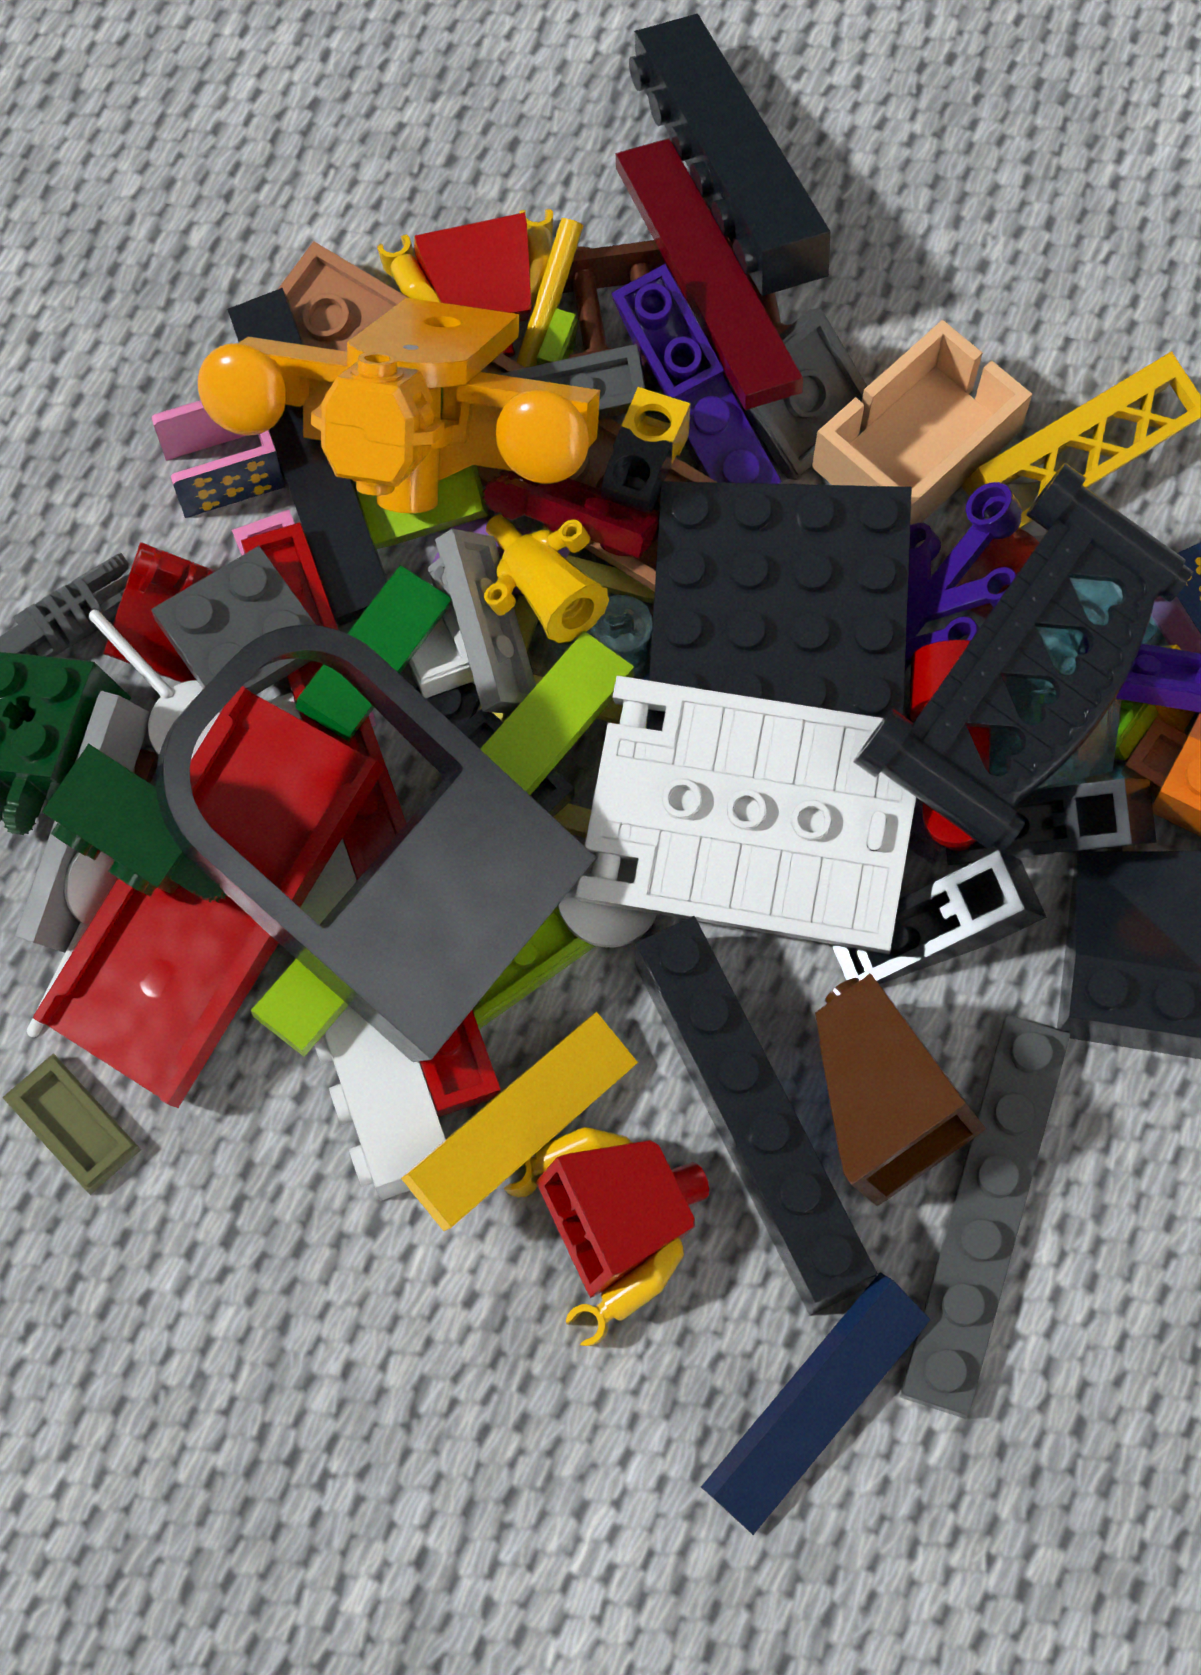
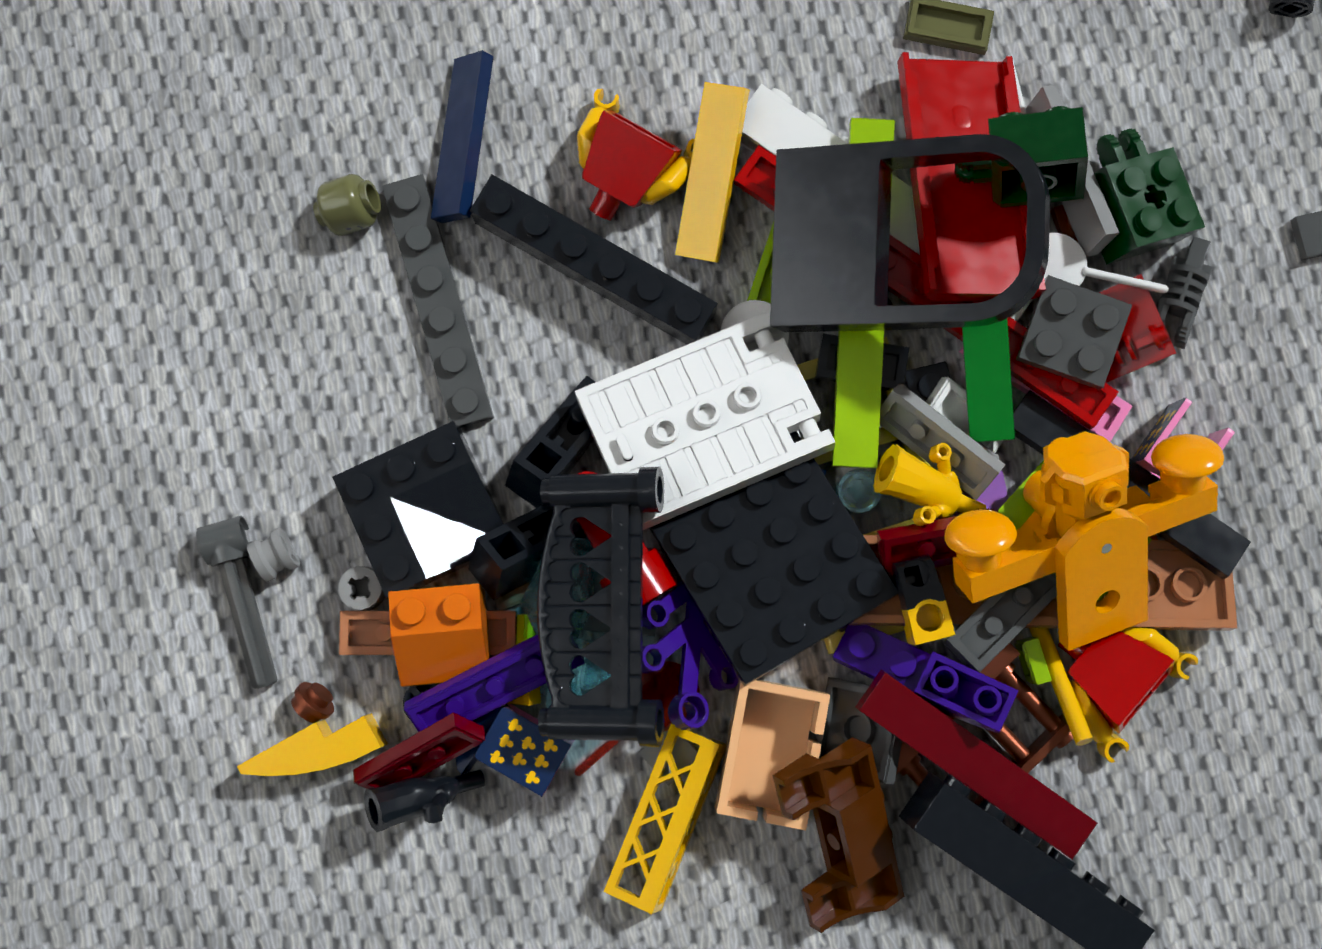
camera: 145 degrees right, 15 degrees up
reddish brown slope [815,973,986,1206] -> none
none -> olive head [313,174,381,236]
none -> reddish brown bracket [772,737,905,933]

